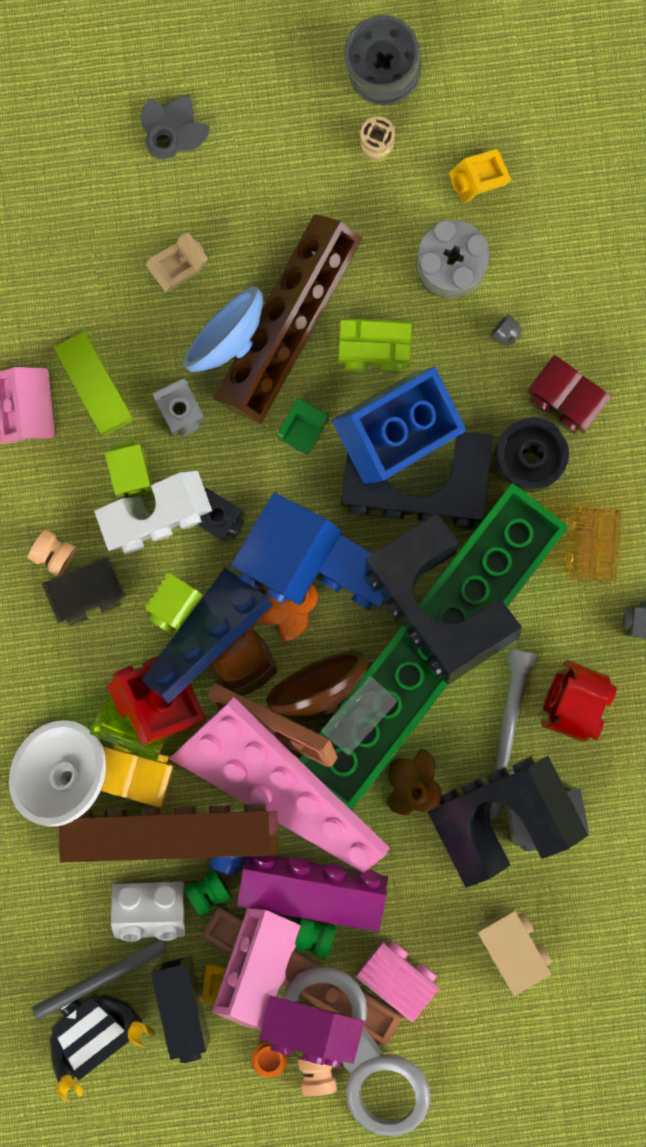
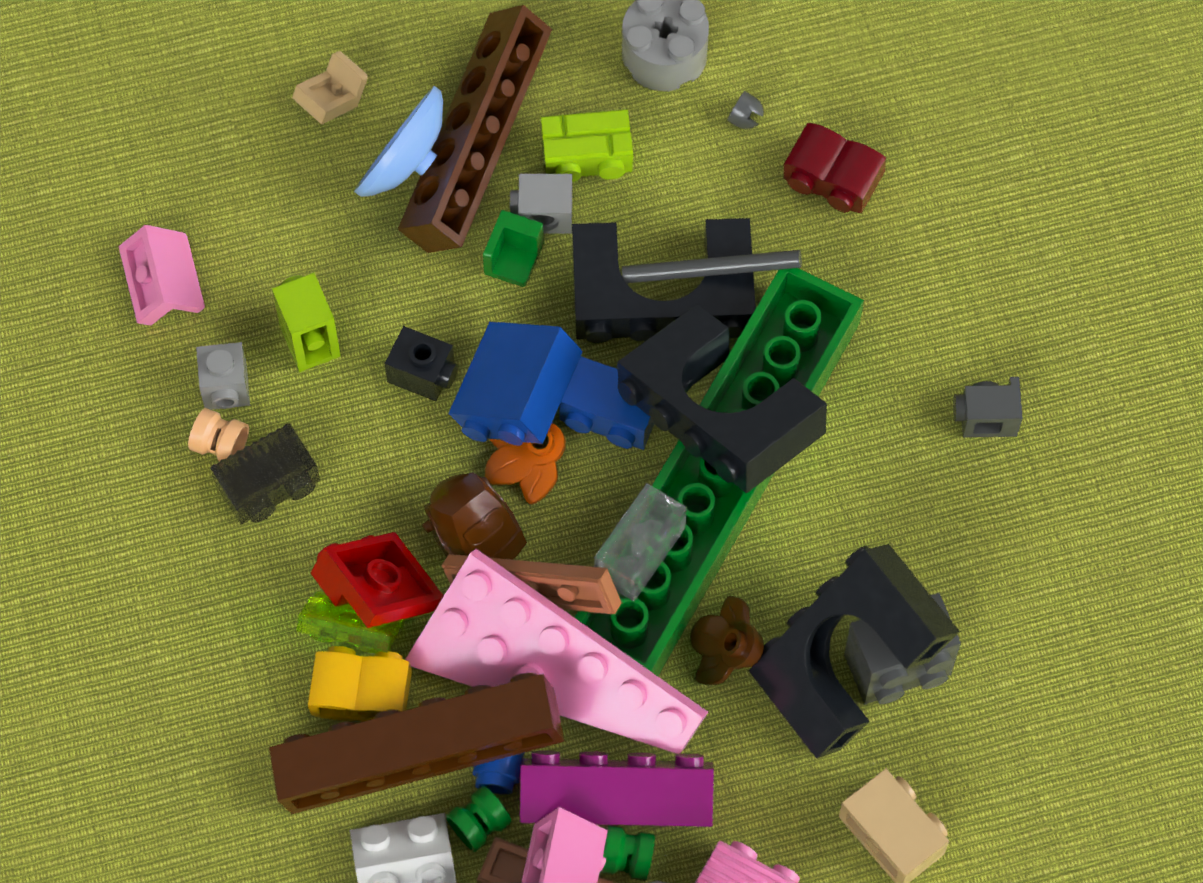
camera: 10 degrees left, 20 degrees down
white dish [9,720,106,827] -> none
lime slope [54,331,134,437] -> none
white arch [94,471,212,554] -> none
dark blue wing [142,568,272,704] -> none
lime brick [145,573,203,634] -> none
light grey brick [153,378,205,437] -> none
reddish brown dish [266,651,368,716] -> none
blue brick [332,367,467,484] -> none
light grey piece [490,649,537,819] -> none
black brick [494,417,569,493] -> none
red brick [541,660,617,742] -> none
clear yellow brick [564,507,621,583] -> none
none -> light grey brick [196,342,250,410]
none -> light grey brick [510,174,572,234]
none -> dark grey bar [622,250,802,284]

